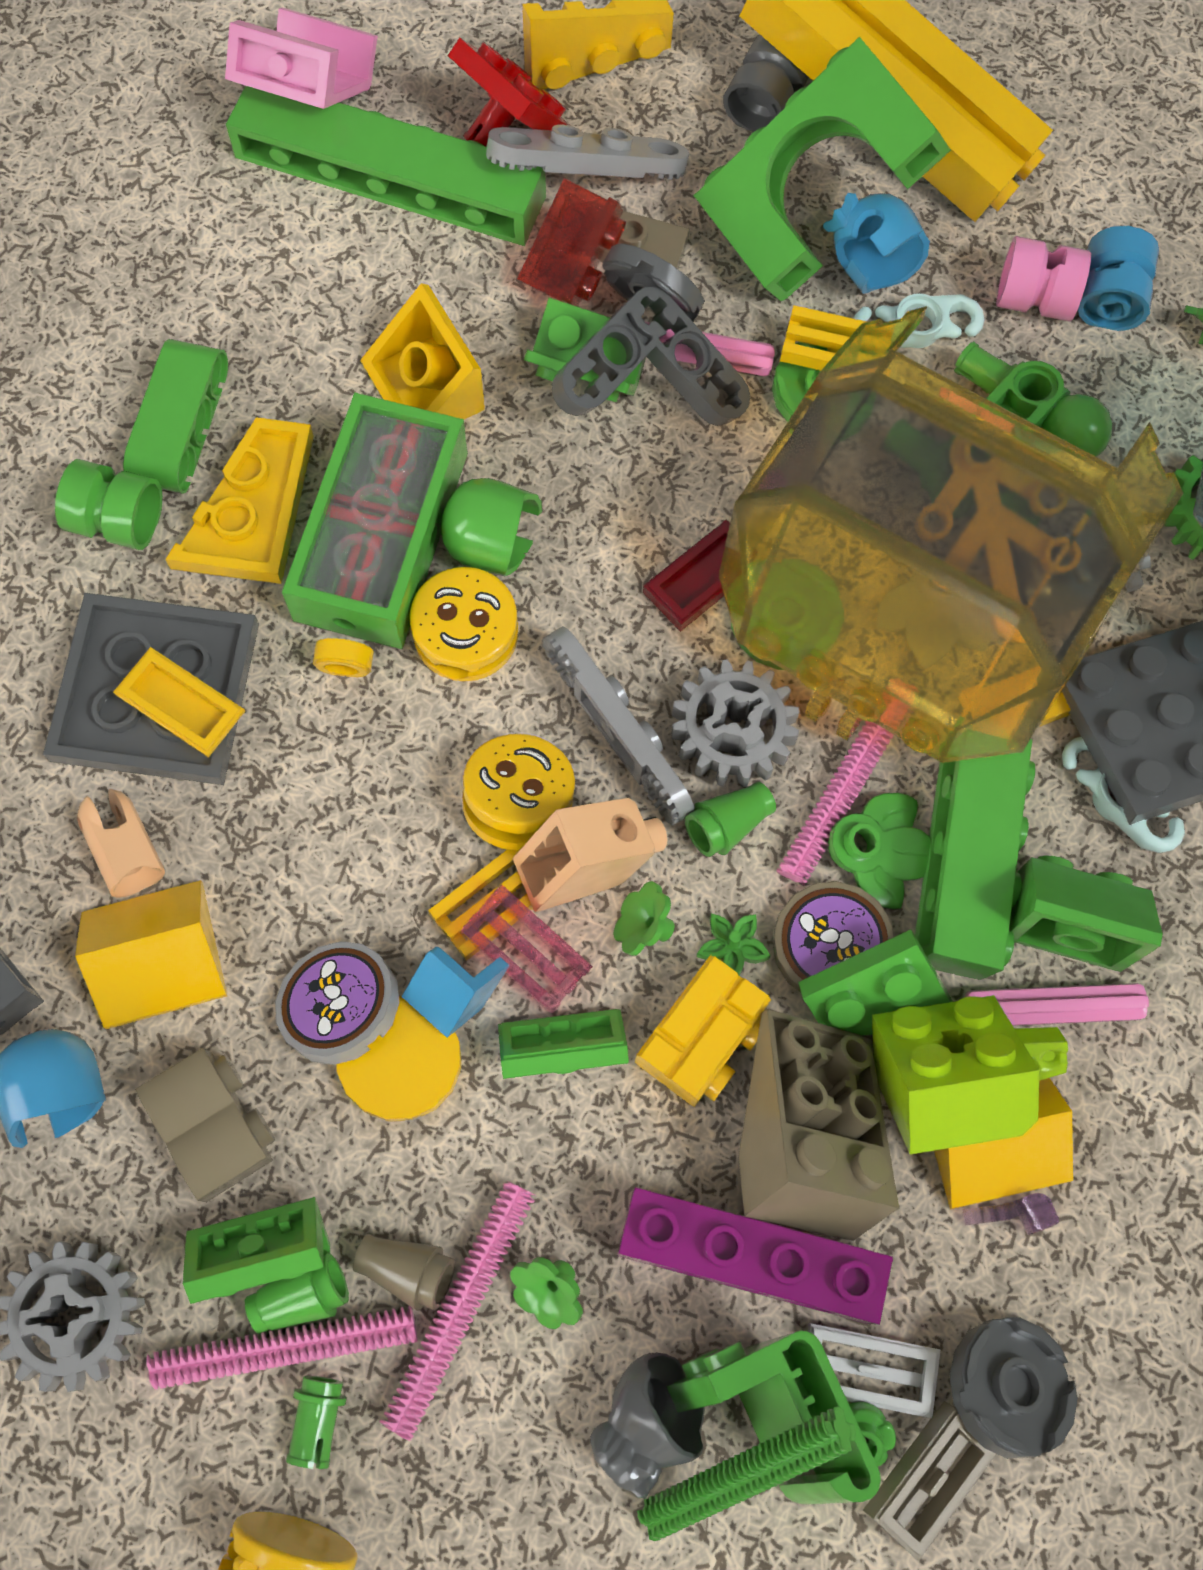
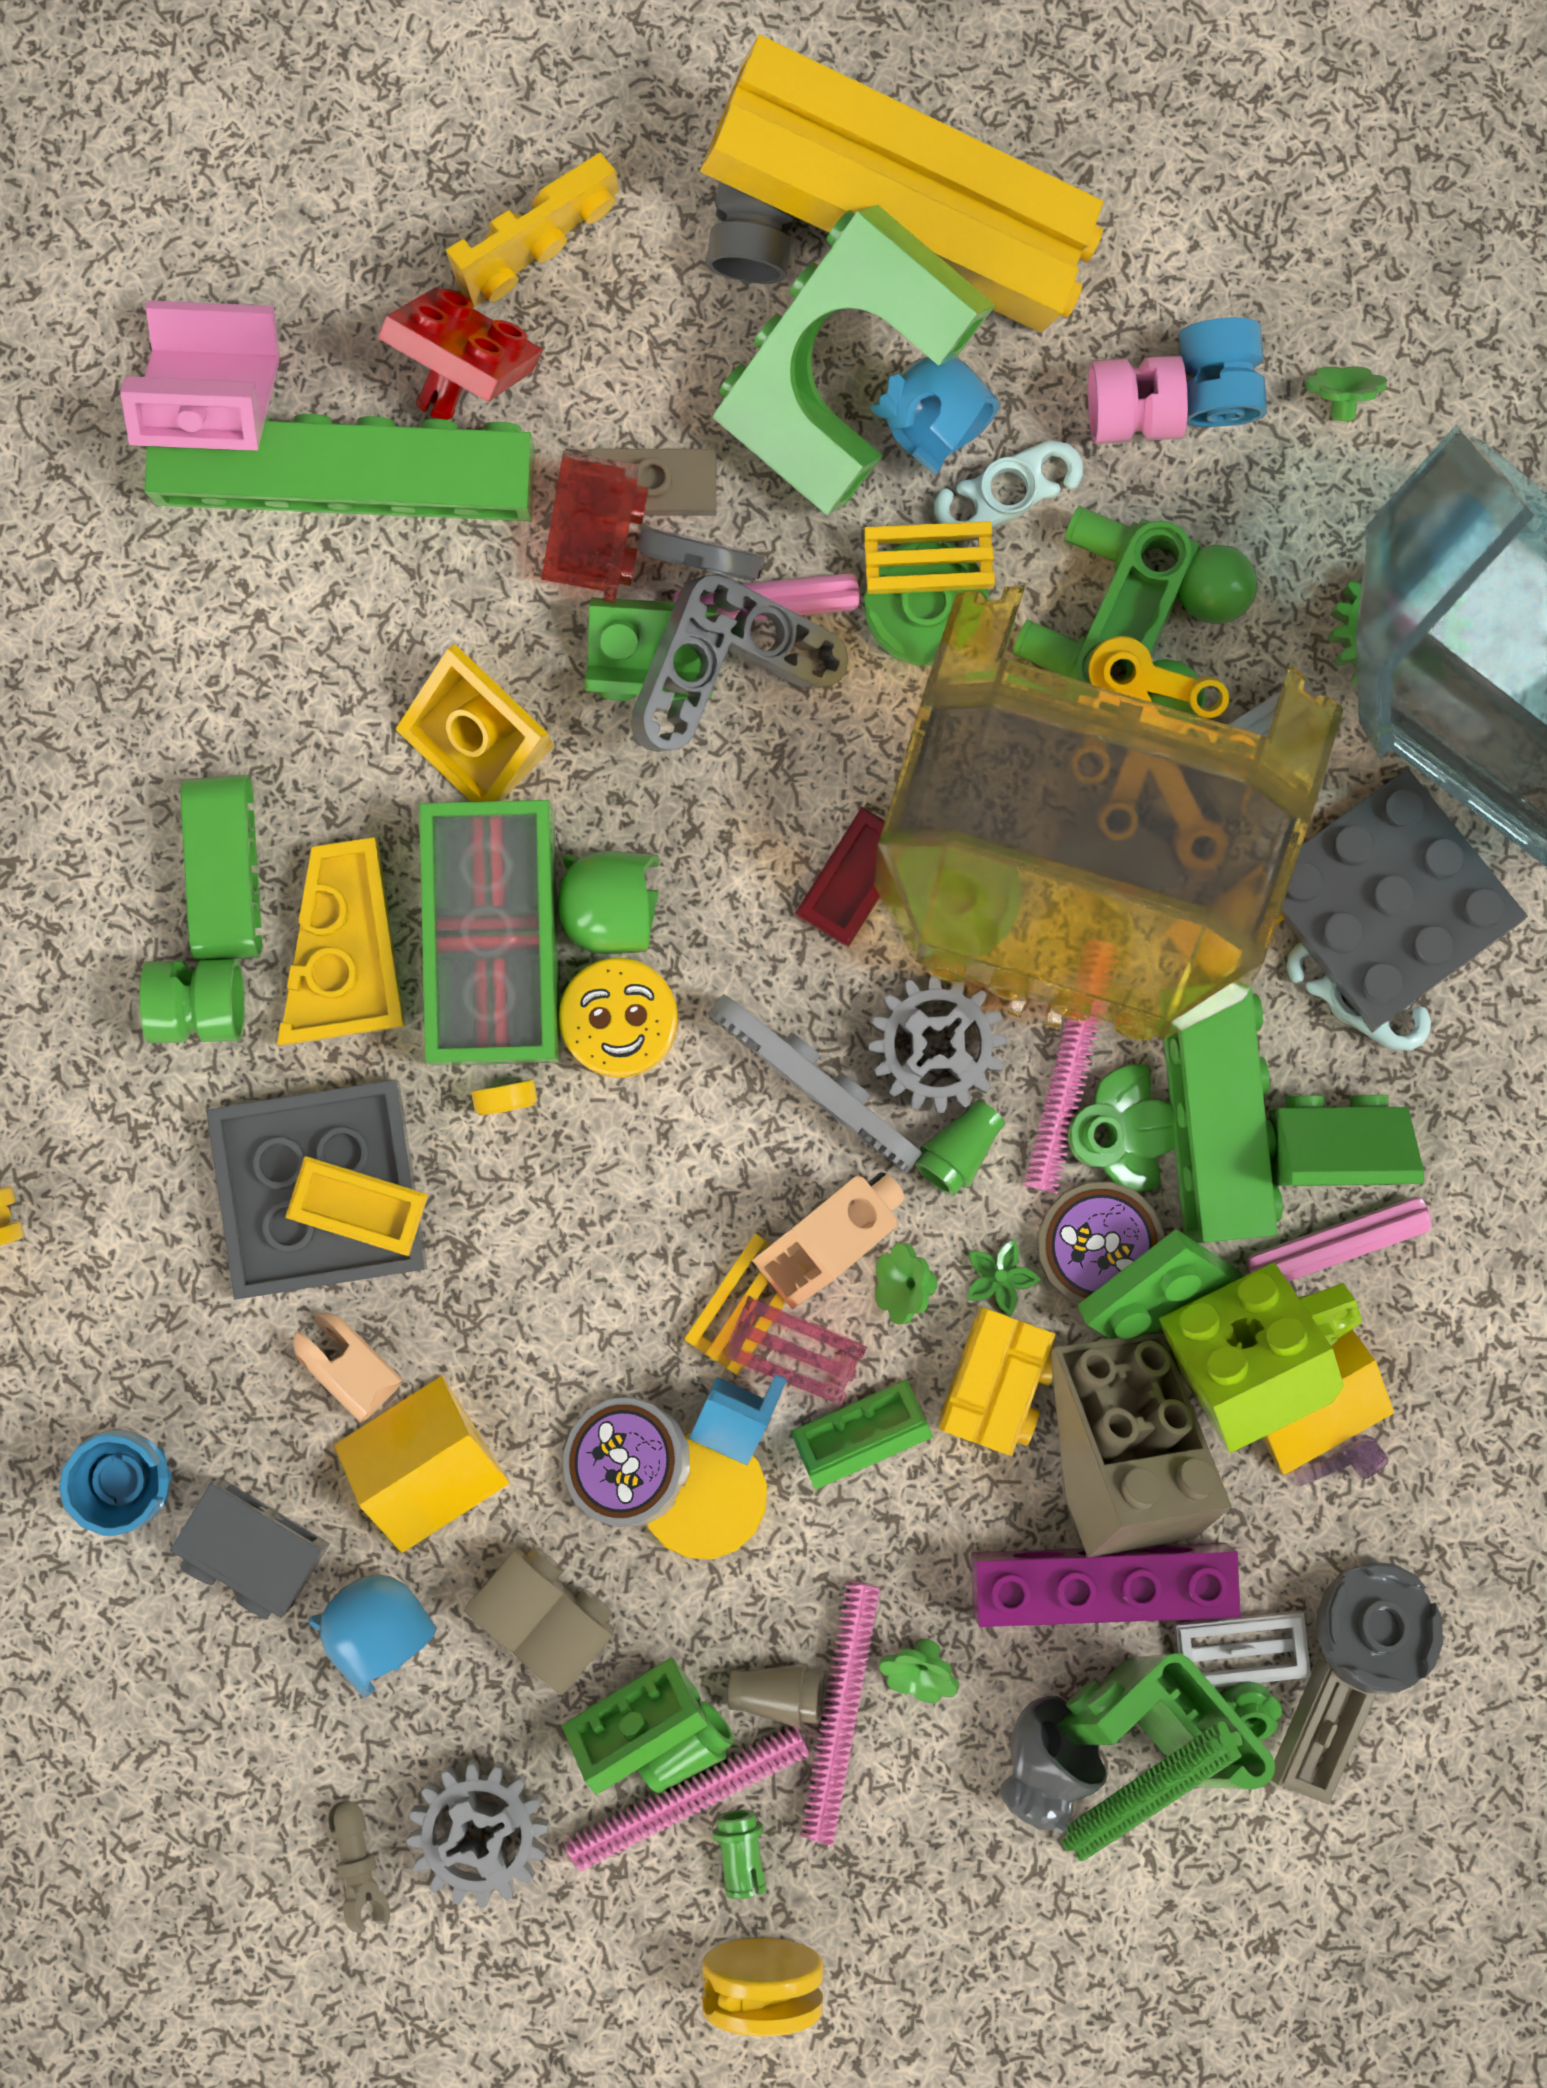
camera: 15 degrees left, 15 degrees up
yellow head [462,734,575,851] -> none
light grey plate [486,125,689,180] -> none

